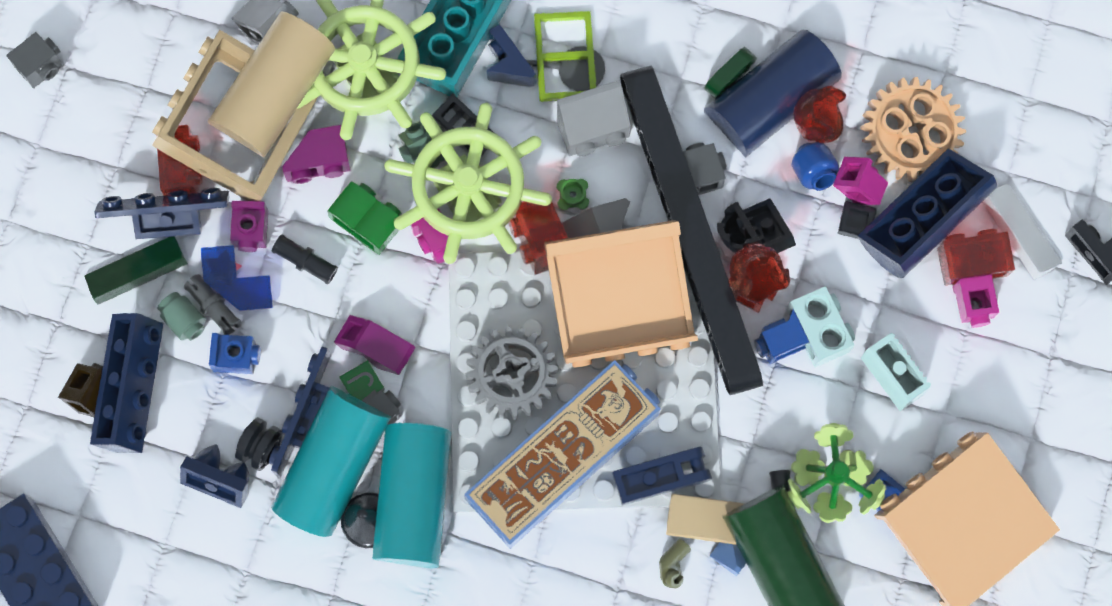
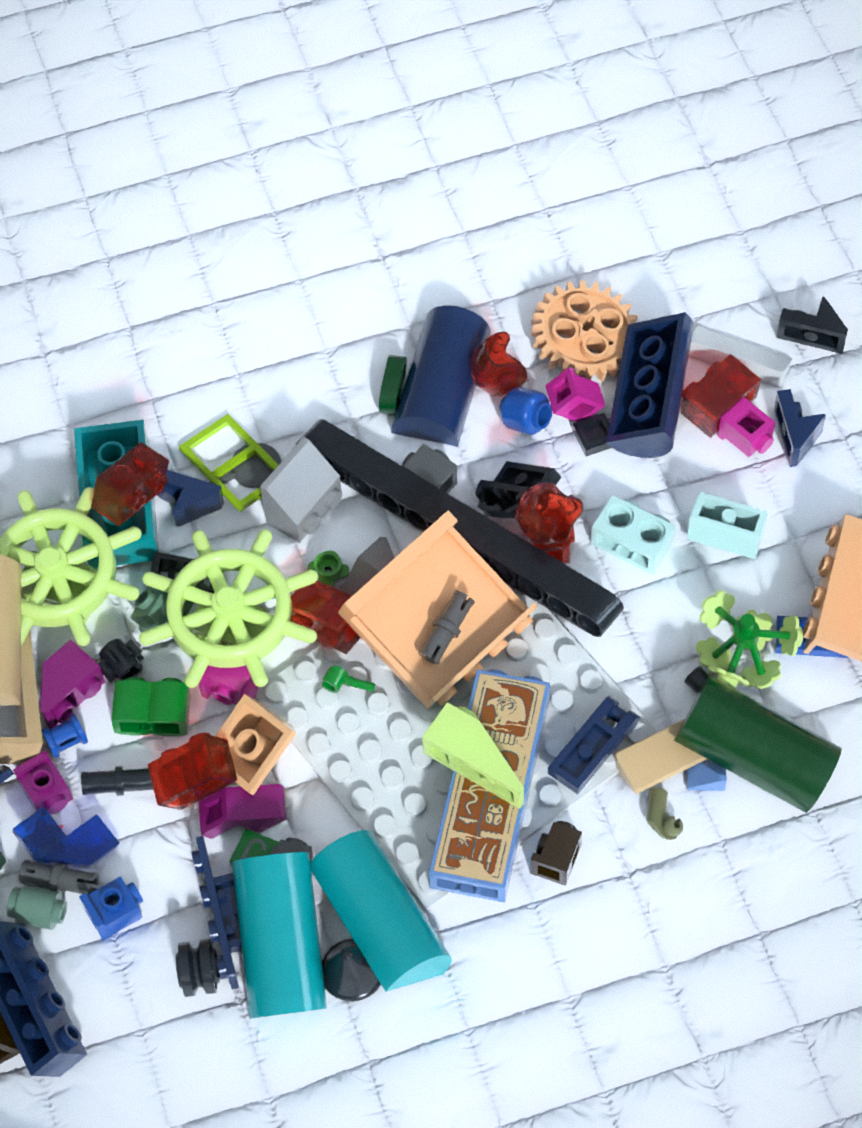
camera: 30 degrees left, 15 degrees down
dark blue tile [180,444,249,508] -> none
light grey gear [465,326,558,420] -> none
blue window [754,309,809,365] -> none
none -> blue bush [41,713,88,759]
none -> clear red brick [91,442,169,526]
none -> black gear [98,639,144,683]
none -> clear red brick [147,732,238,810]
none -> light nougat slope [202,694,296,795]
none -> green hand [322,665,376,693]
none -> dark grey pin [418,590,475,665]
none -> yellowish green slope [422,702,524,809]
none -> dark brown brick [530,821,582,886]
none -> dark blue slope [774,389,826,467]

